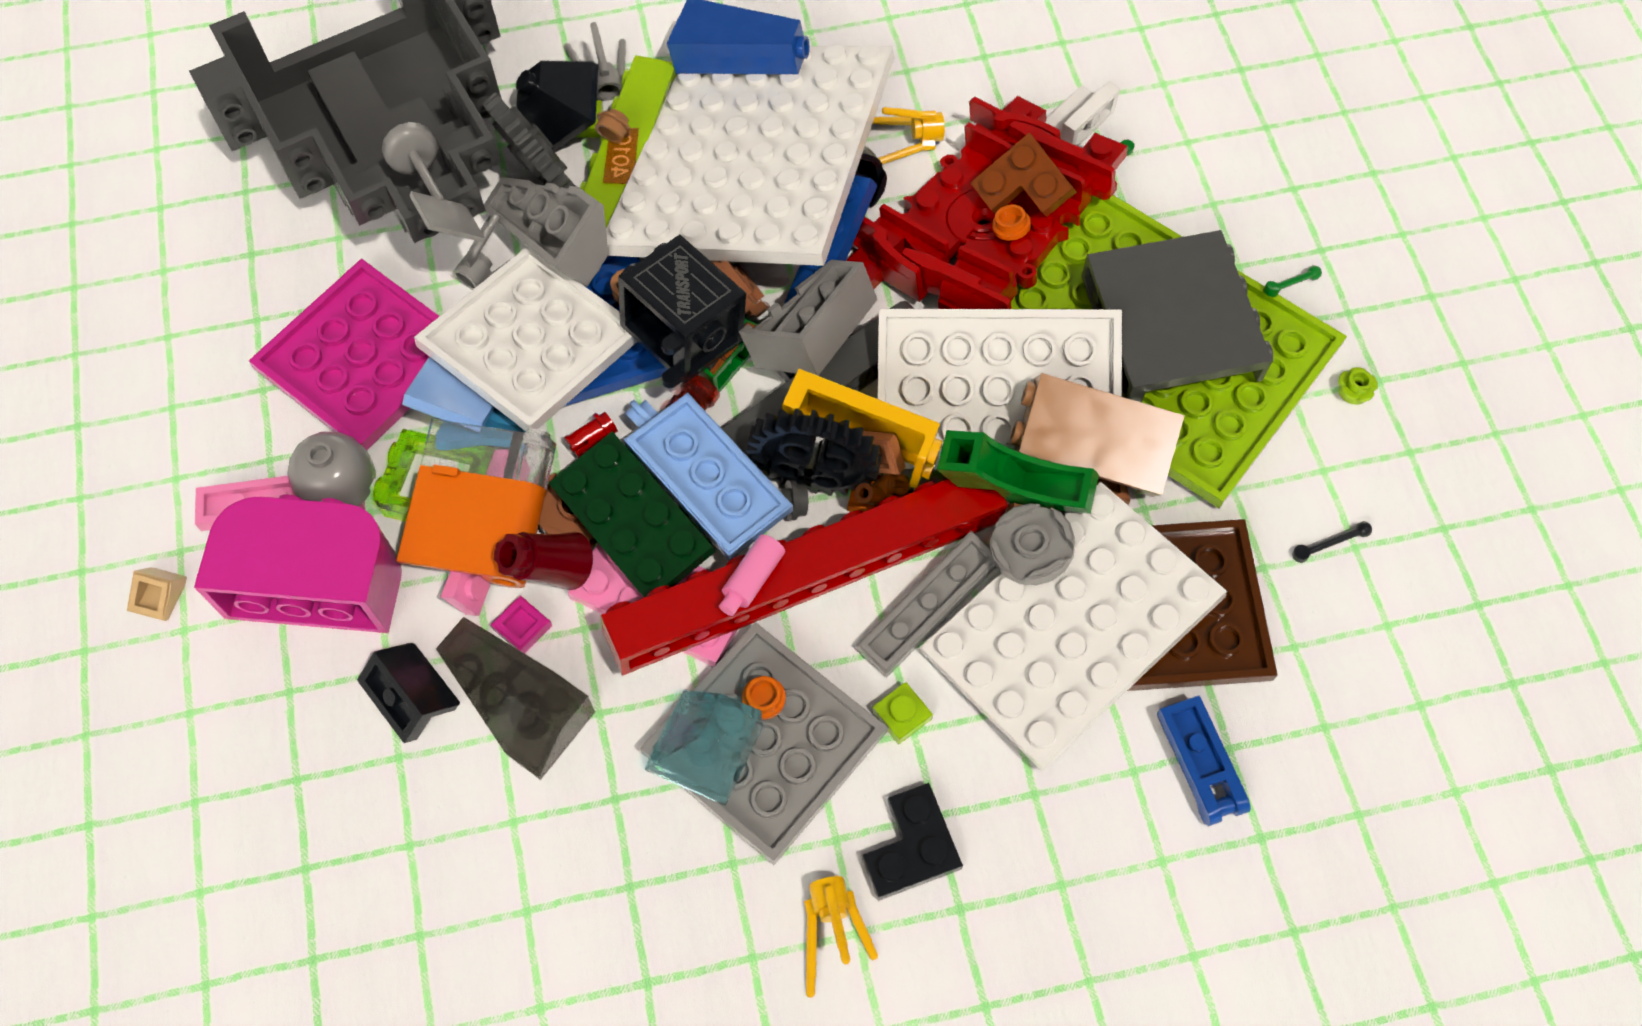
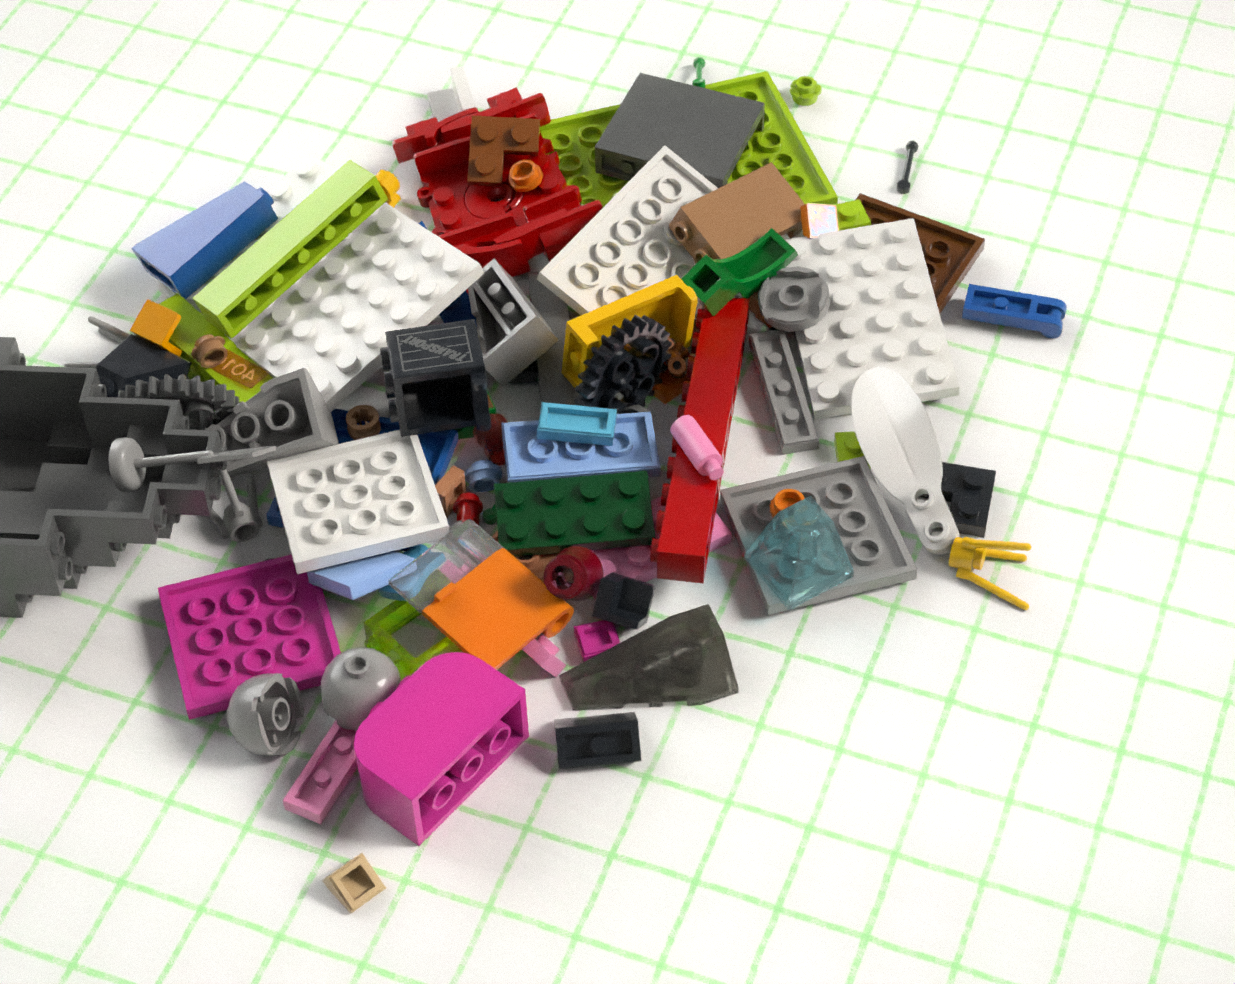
camera: 55 degrees left, 15 degrees down
none -> light orange panel [129,299,182,356]
none -> lime brick [193,160,388,339]
none -> light grey cylinder [226,673,304,756]
none -> nougat tile [435,465,467,518]
none -> medium azure tile [537,402,617,446]
none -> black panel [592,572,655,630]
none -> tile [800,203,839,239]
none -> lime plate [834,199,871,231]
none -> white plant [851,367,959,555]

